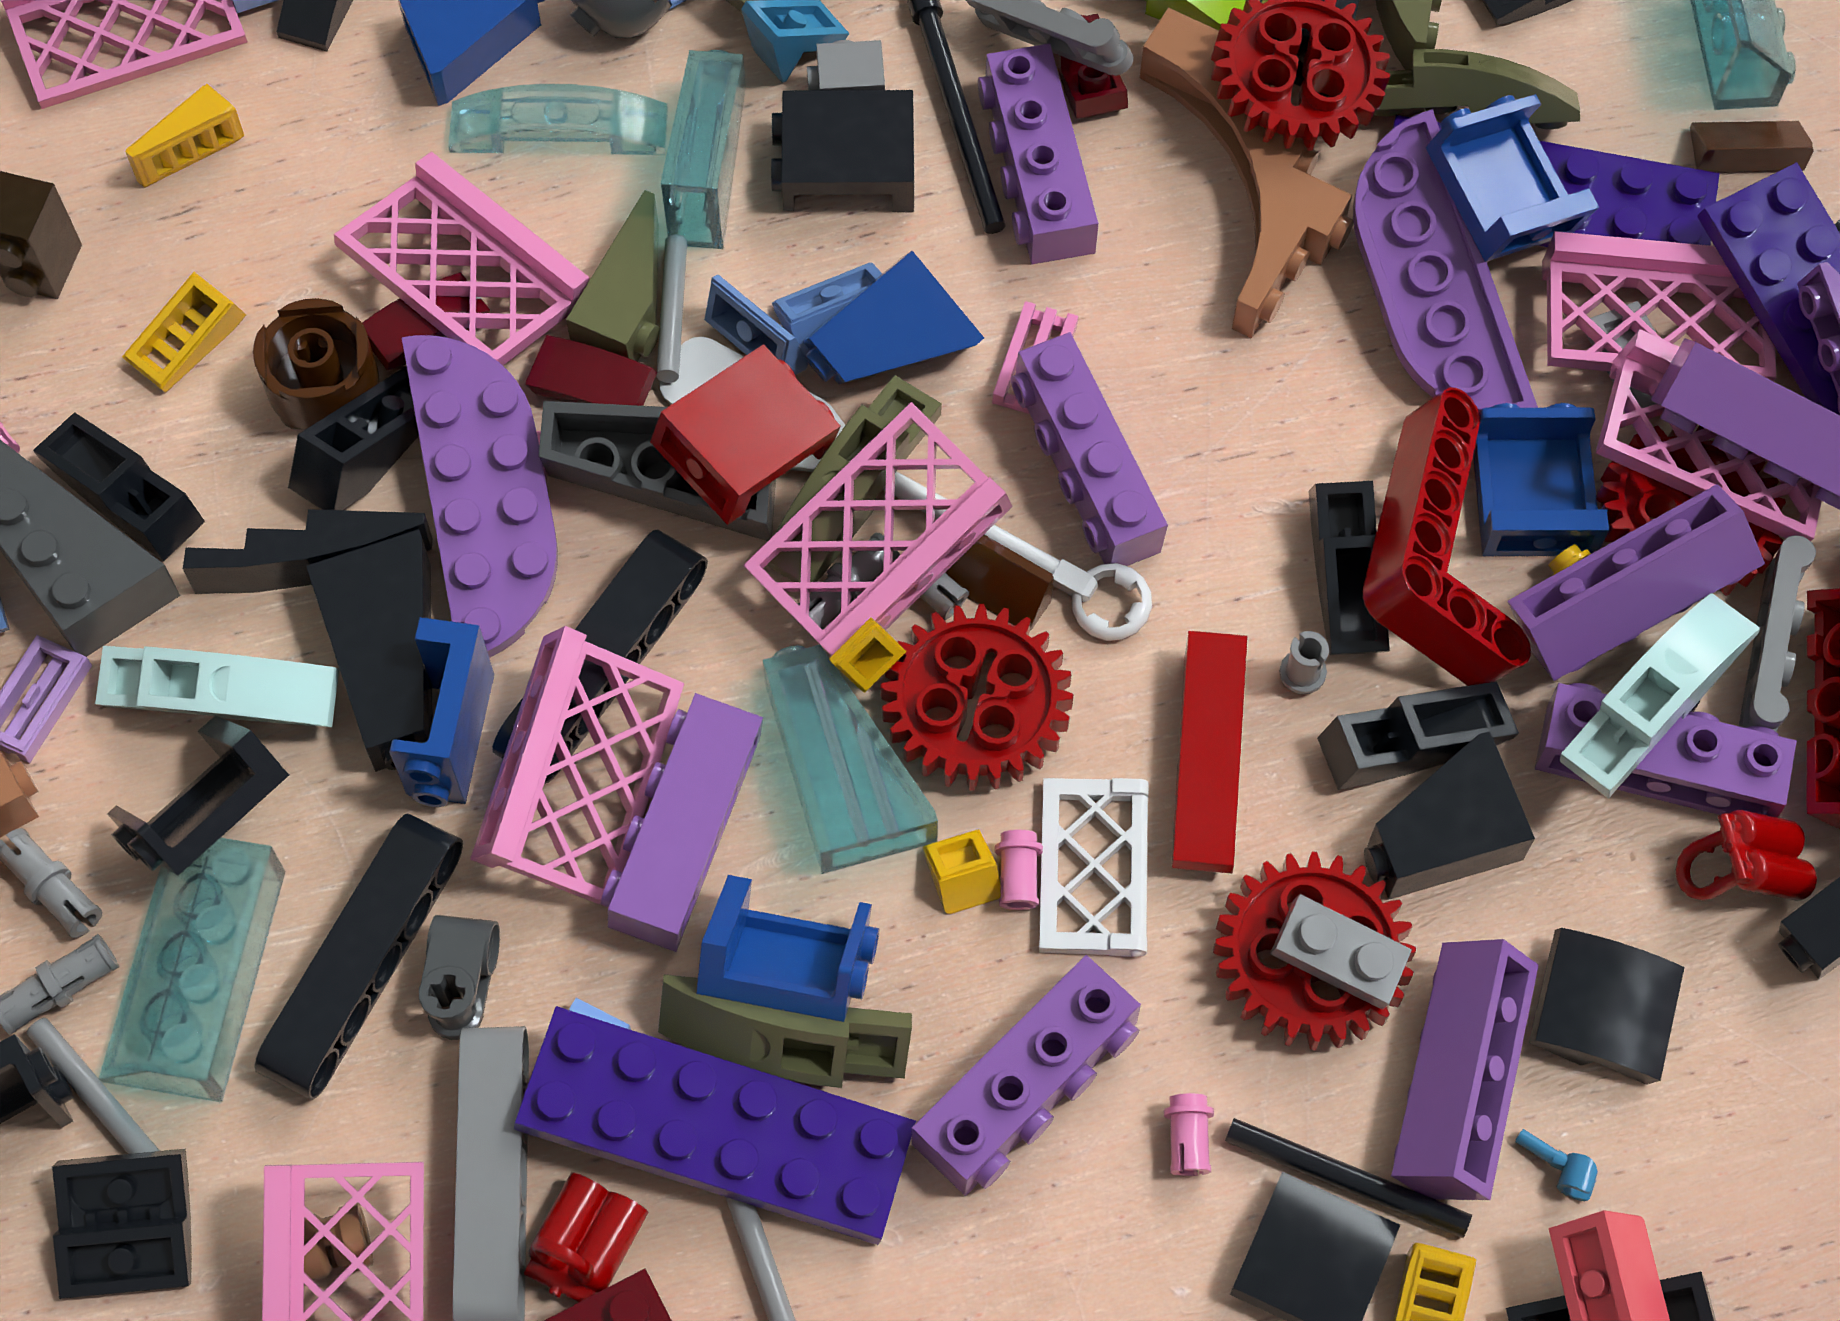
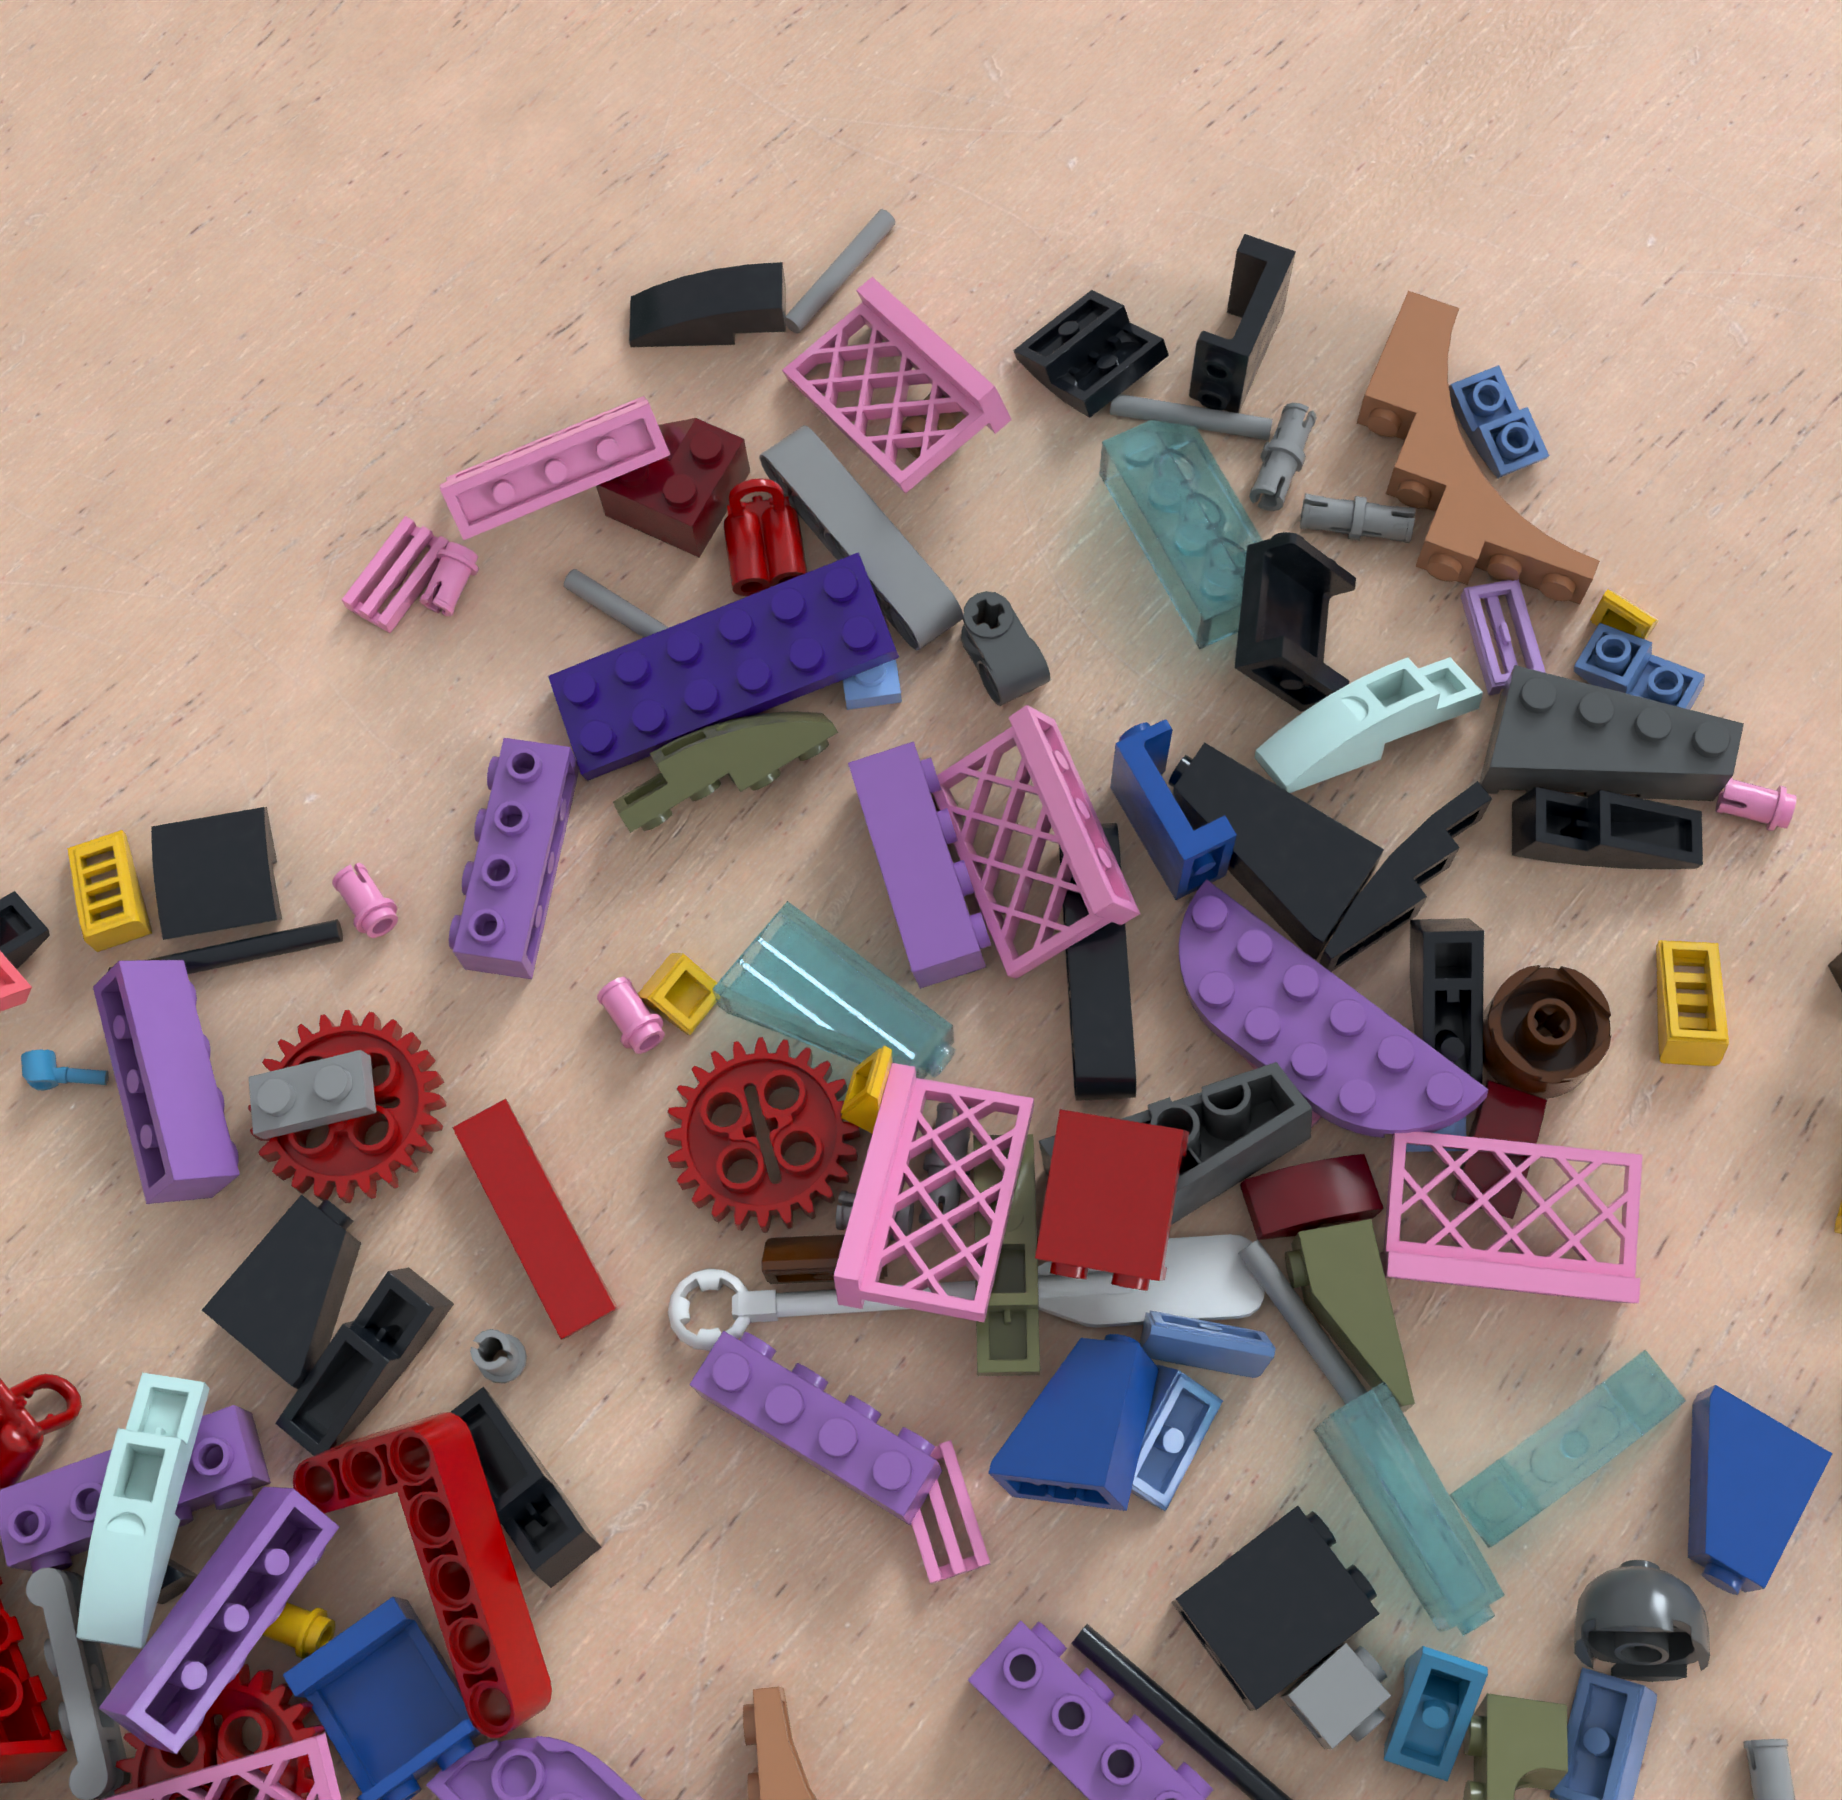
camera: 150 degrees right, 5 degrees up
black beam [254,813,463,1100] -> none
blue panel [696,875,880,1022] -> none
white window [1039,778,1149,957] -> none
black slope [1529,928,1685,1085] -> none

